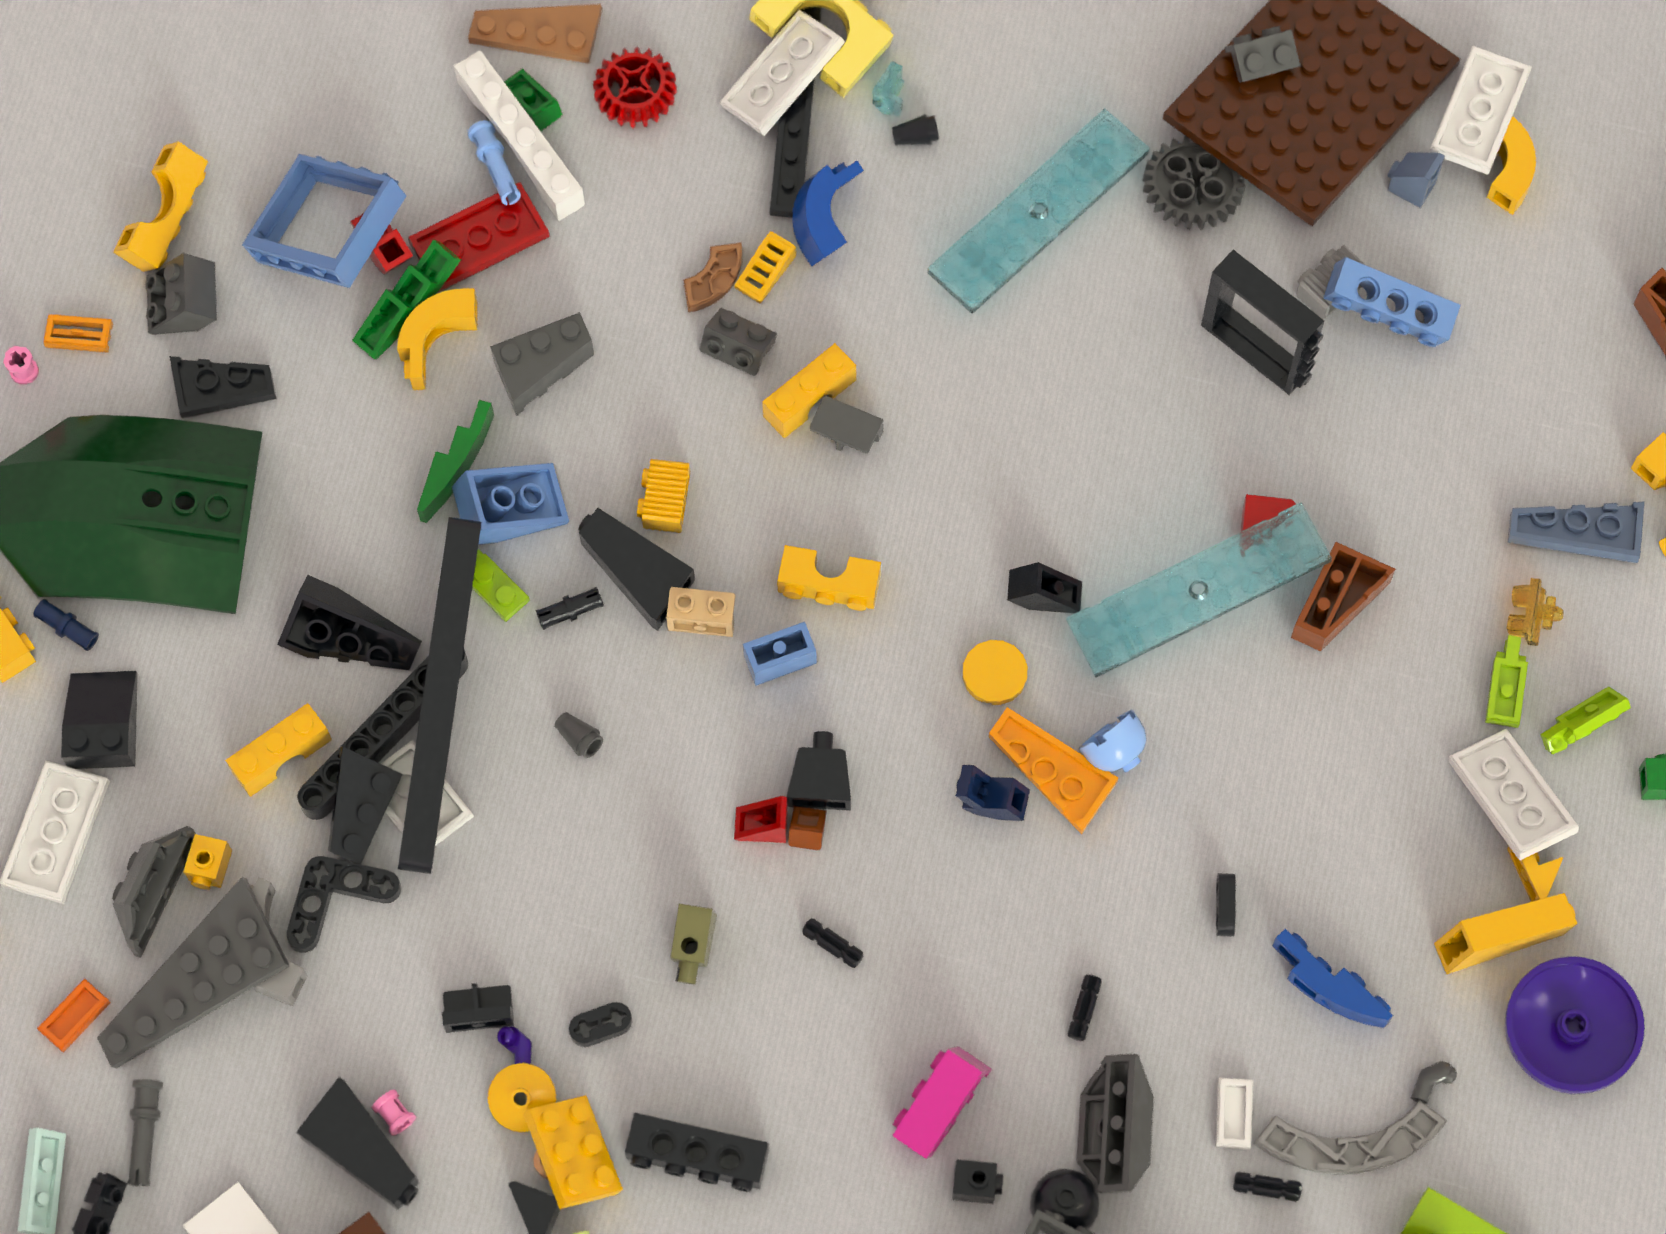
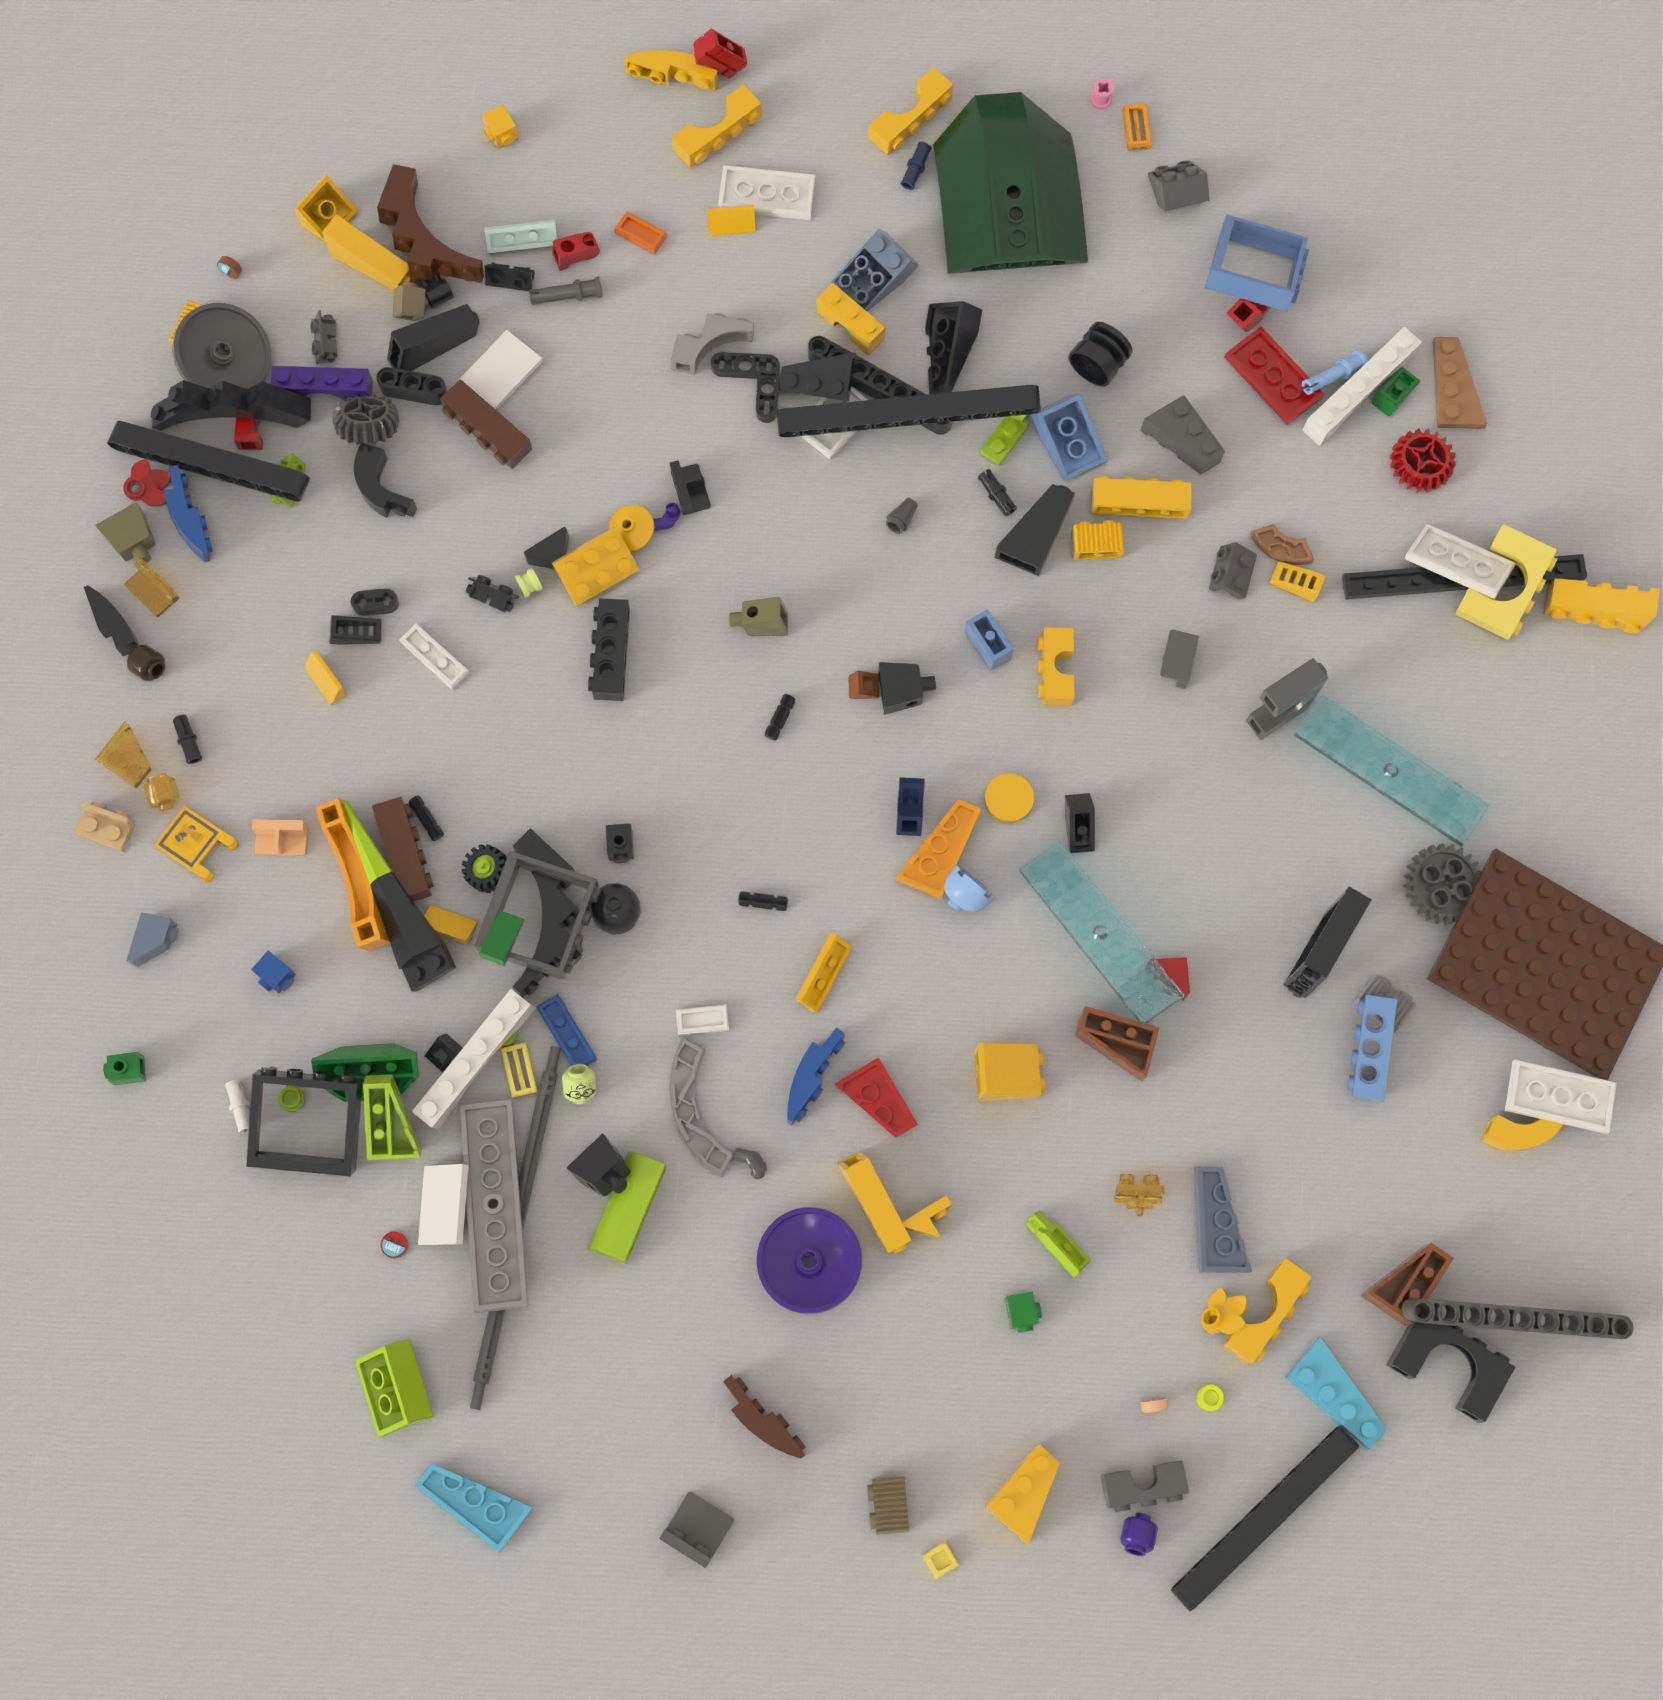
camera: 75 degrees right, 5 degrees up
black slope [61,671,137,769] -> none
dark grey wing [97,877,290,1068] -> none
dark grey wedge [112,826,196,958] -> none
yellow arch [113,141,208,272] -> none
black wing [170,356,276,418] -> none
yellow brick [183,834,232,890] -> none
black slope [296,1077,419,1210] -> none
green slope [352,240,461,360] -> none
bright pink bush [371,1089,416,1136] -> none
yellow arch [397,288,478,390] -> none
green slope [417,400,494,523] -> none
black beam [569,1002,632,1047] -> none
tan bracket [666,587,735,637] -> none
red slope [734,796,788,843] -> none
yellow arch [762,343,856,439] -> none
blue arch [792,161,864,267] -> none
clear light blue bracket [872,61,905,117] -> none
black cone [892,114,939,145] -> none
dark pink wedge [892,1046,992,1159] -> none
dark grey wedge [1077,1054,1154,1193] -> none
black beam [1216,873,1236,937] -> none
dark grey bracket [1225,26,1300,83] -> none
black axle [1233,1172,1302,1201] -> none
sand blue slope [1387,152,1445,208] -> none
white tile [1449,728,1579,861] -> none
lime hinge [1485,635,1528,728] -> none
none -> red leg [552,232,600,271]
none -> yellow slope [707,205,756,236]
none -> yellow plate [795,933,852,1013]
none -> sand blue slope [832,229,919,312]
none -> red wing [835,1058,918,1138]
none -> yellow slope [974,1043,1046,1103]
none -> black wheel [1068,322,1133,387]
none -> yellow brick [1091,476,1191,519]
none -> dark grey arch [1246,658,1328,740]

